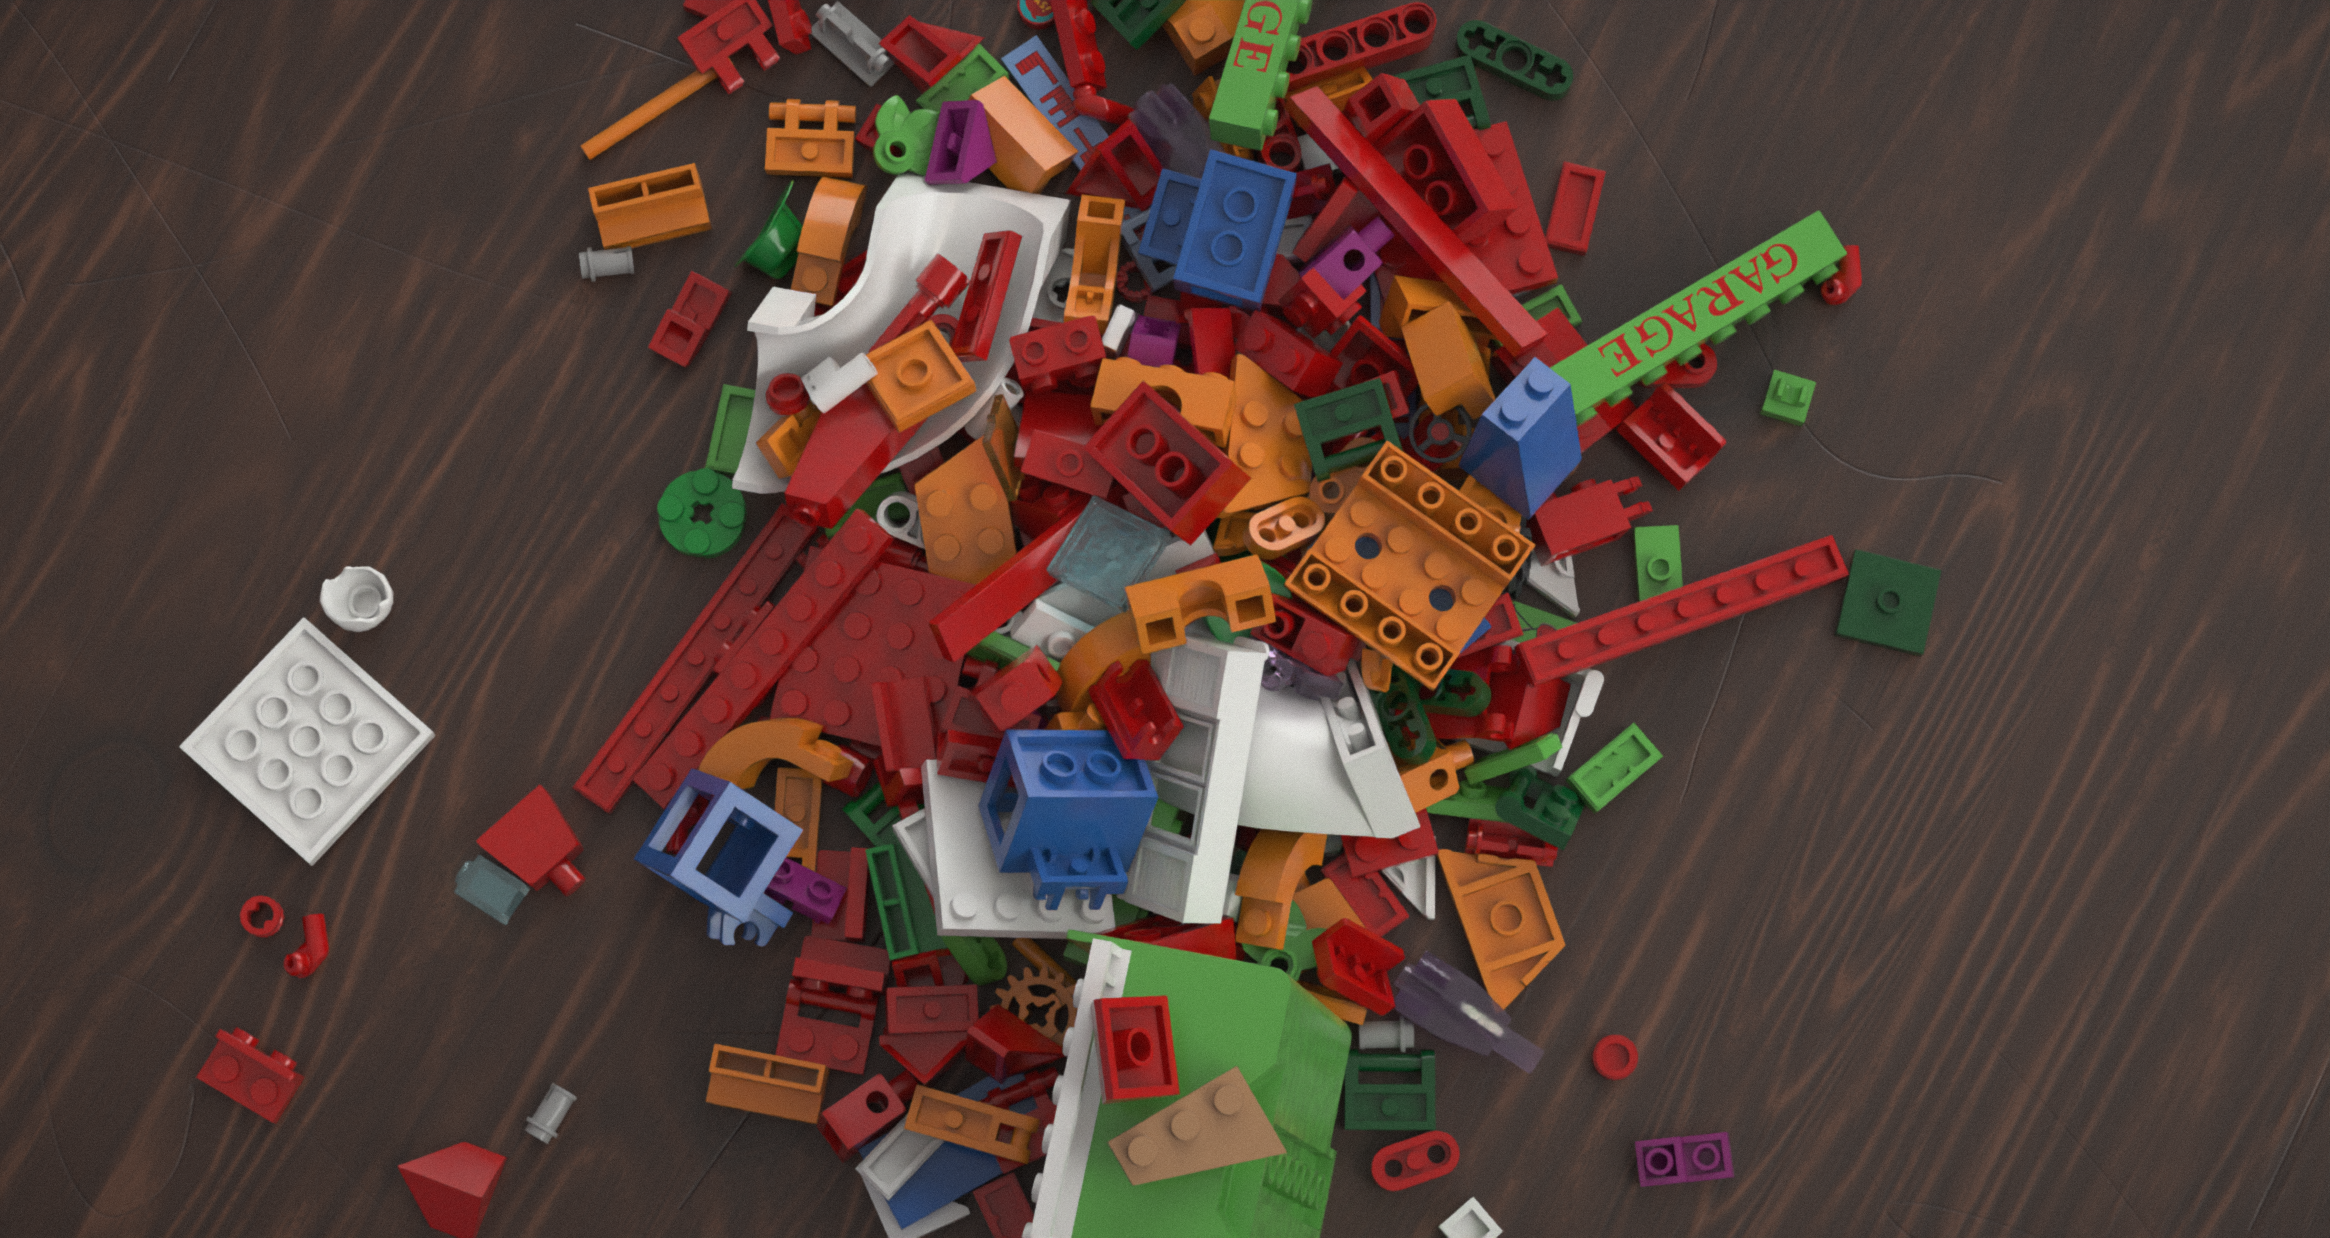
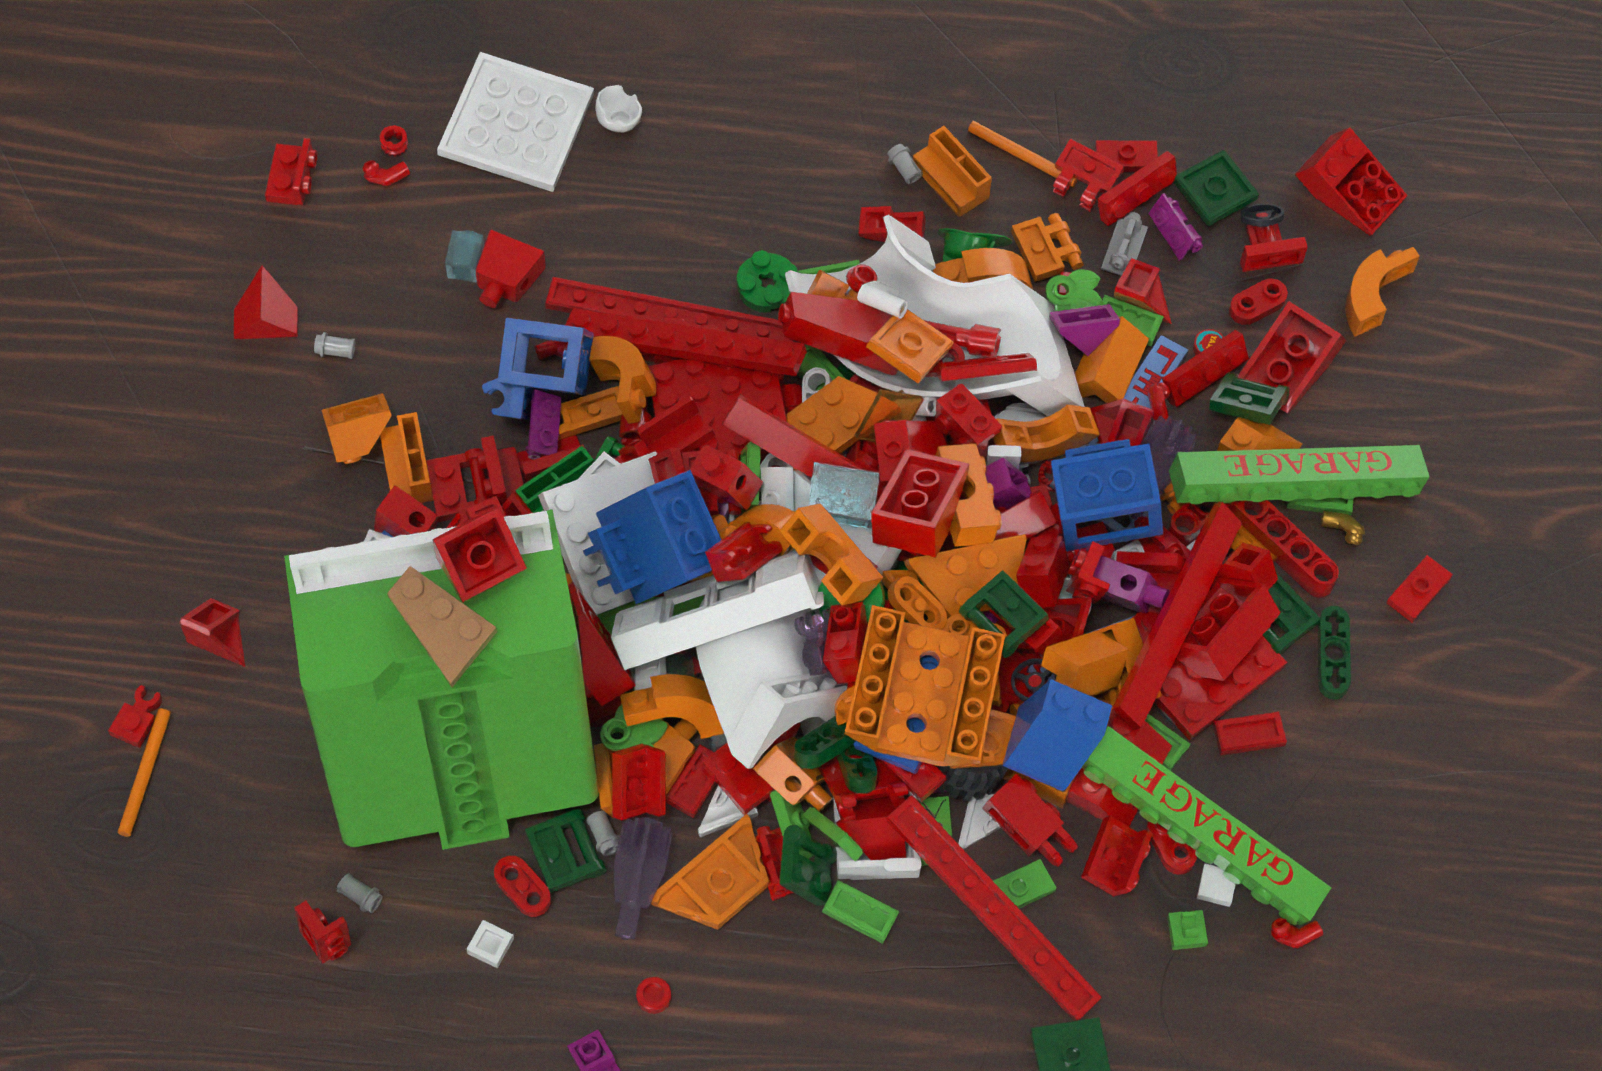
camera: 65 degrees right, 15 degrees down
none -> orange slope [321,393,392,464]
none -> white tile [1196,864,1235,907]

